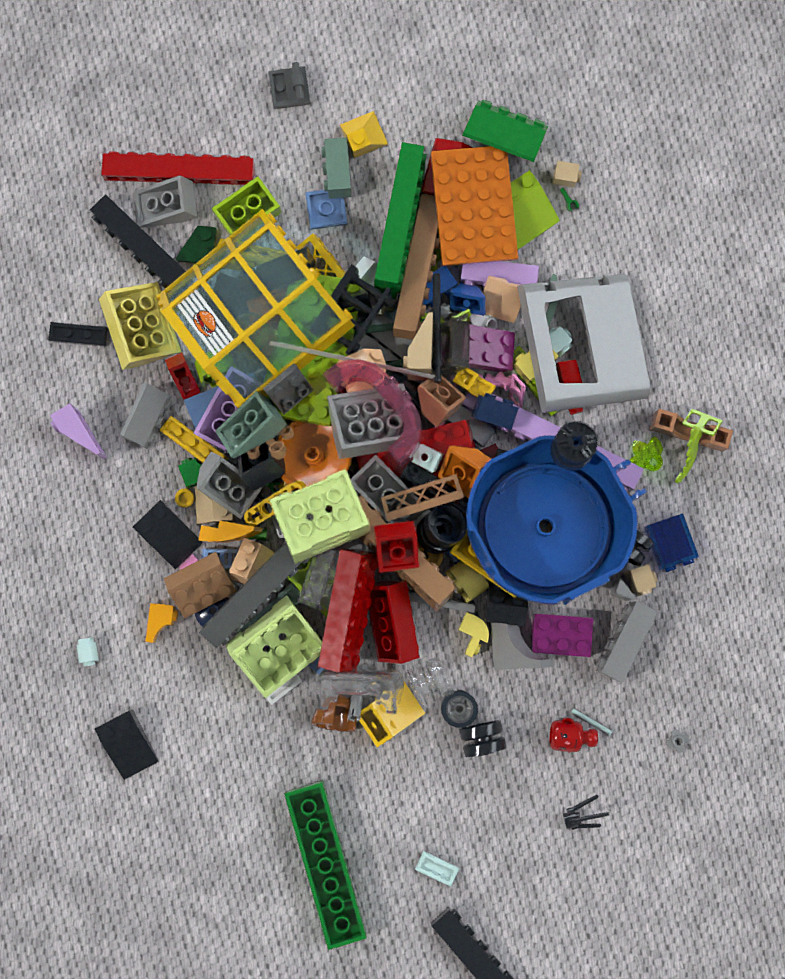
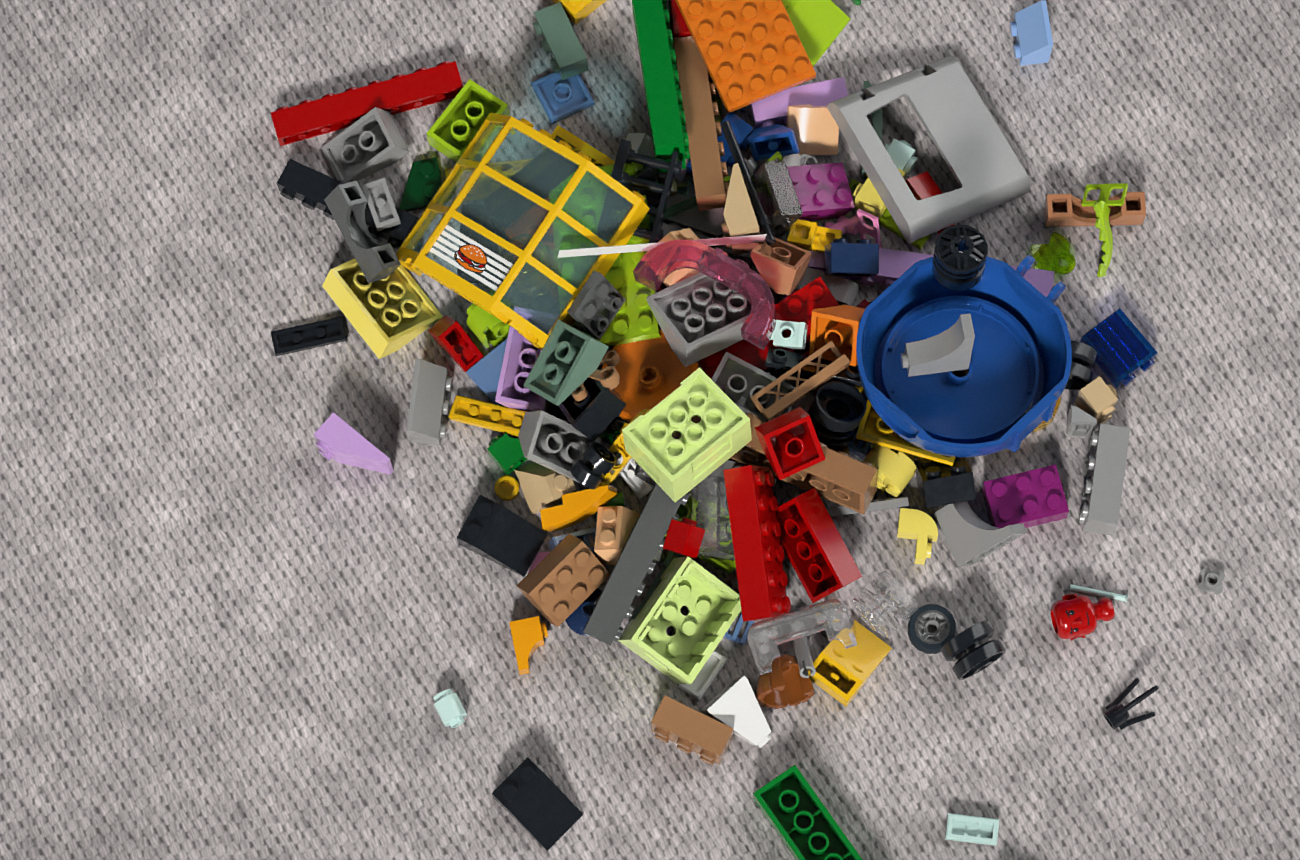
camera: 10 degrees left, 10 degrees down
none -> dark grey arch [324,181,401,283]
none -> light grey plate [362,177,401,231]
none -> black wheel [570,442,617,489]
none -> medium nougat brick [651,695,734,765]
none -> red brick [663,517,706,559]
none -> white slope [700,676,771,748]
none -> light grey arch [901,313,975,377]
none -> light blue slope [1010,0,1053,66]

